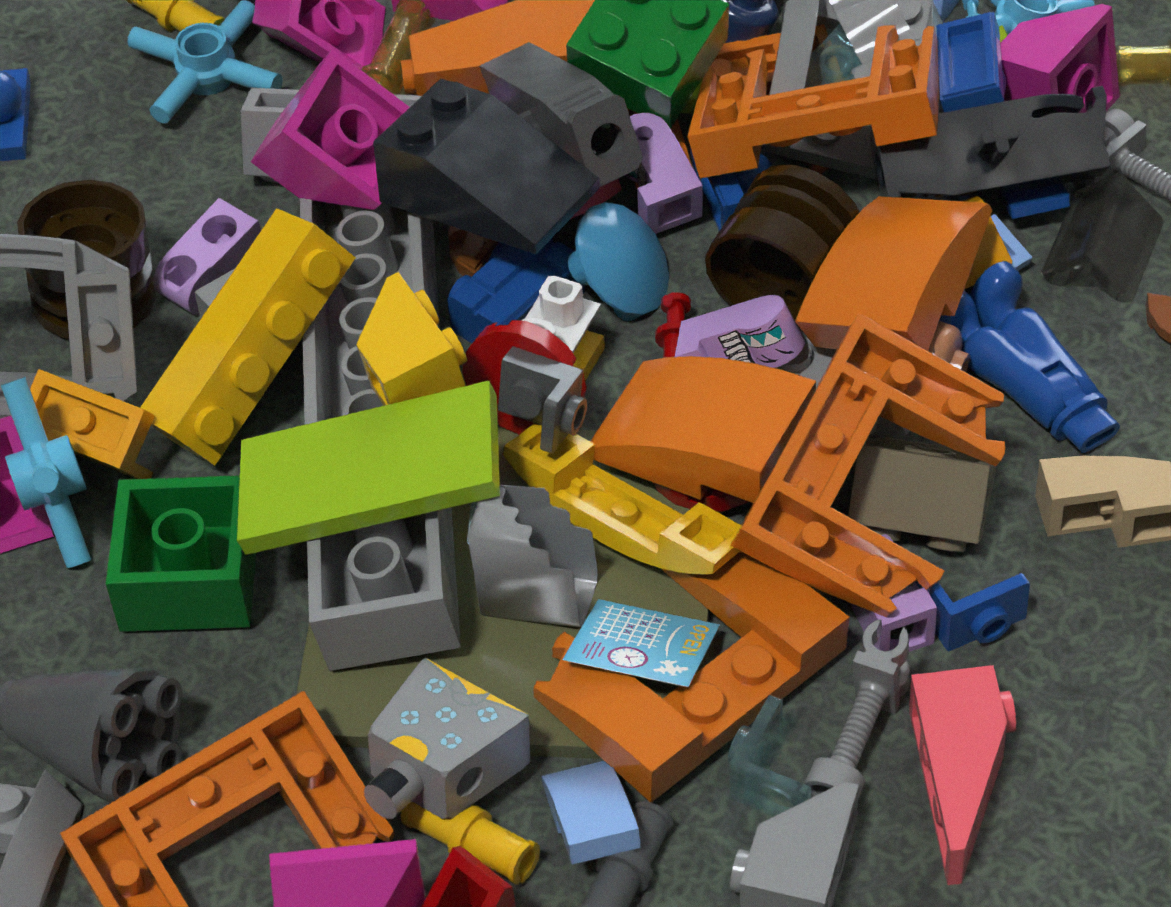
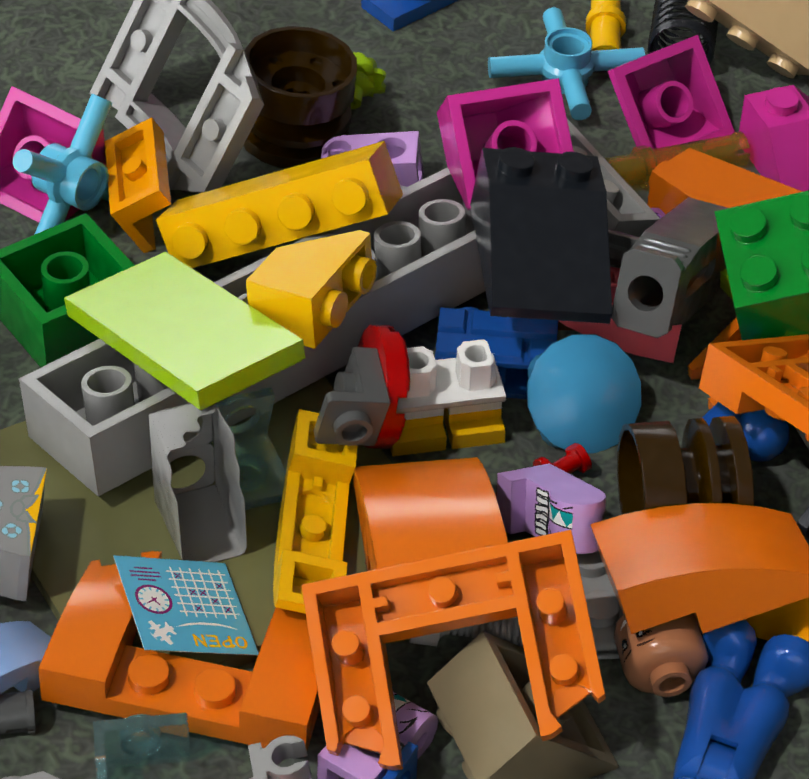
camera: 50 degrees right, 5 degrees down
lavender leg [625,113,702,234] -> none

